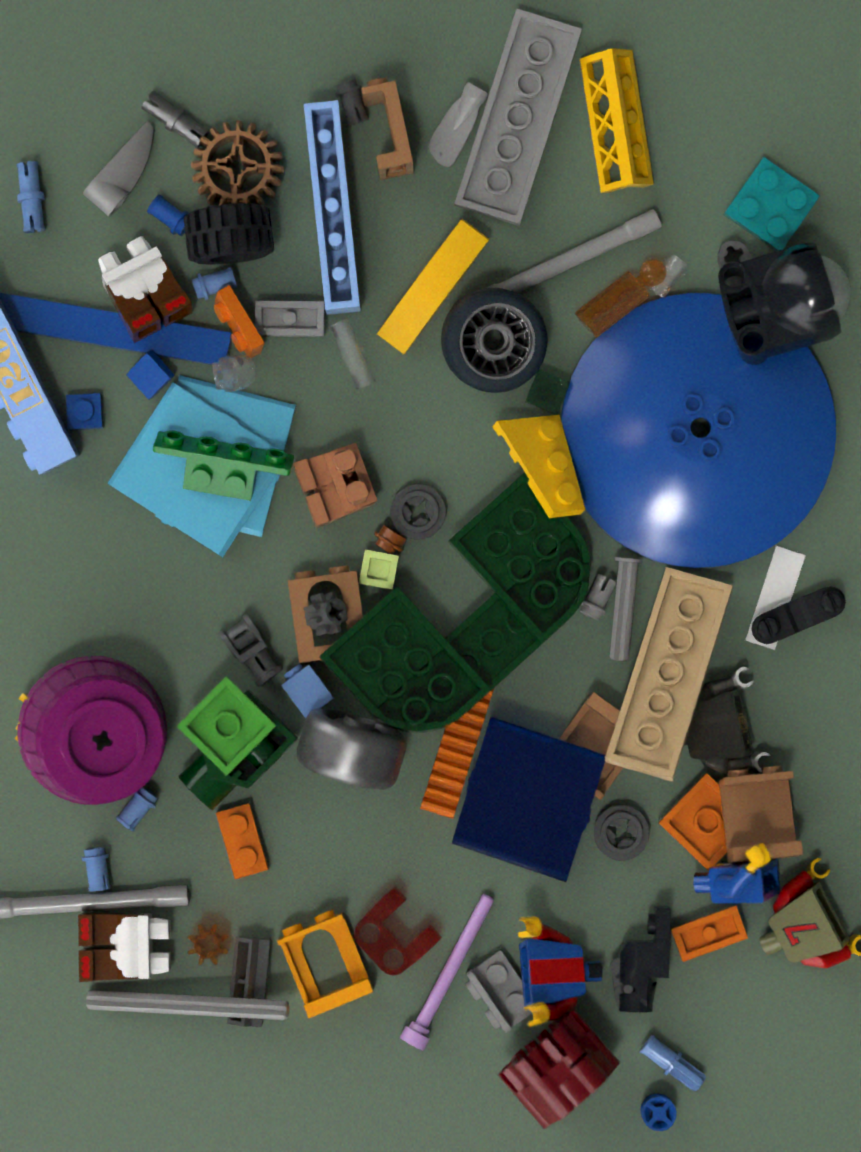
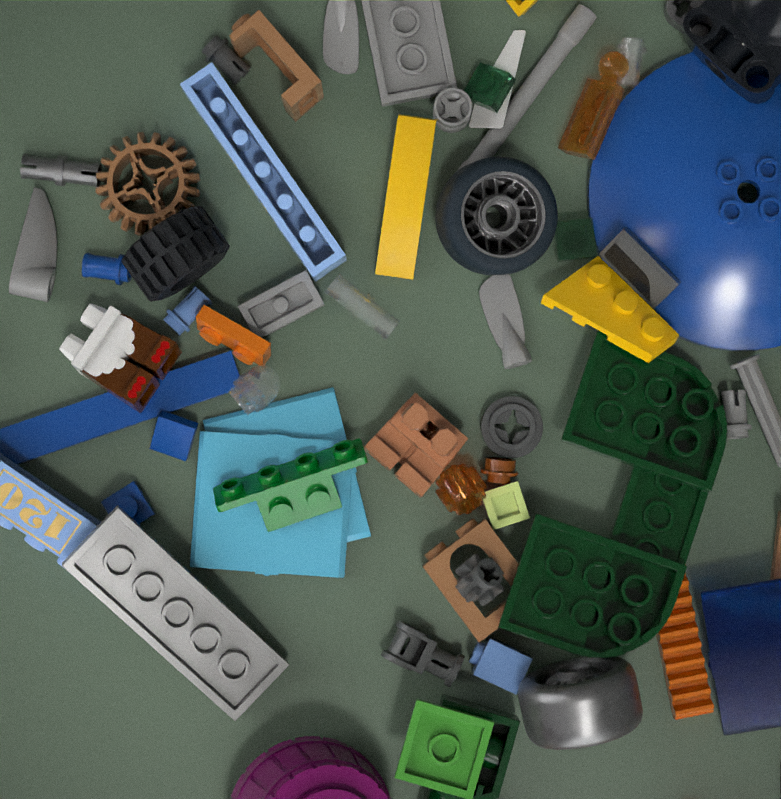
camera: 30 degrees left, 0 degrees up
none -> light grey plate [62,505,289,721]
none -> light grey wheel [433,87,472,133]
none -> clear orange gear [435,463,487,516]
none -> clear green plate [464,62,516,113]
none -> white sticker [469,30,526,129]
none -> light grey piece [479,274,532,369]
none -> dark grey slope [599,227,681,309]

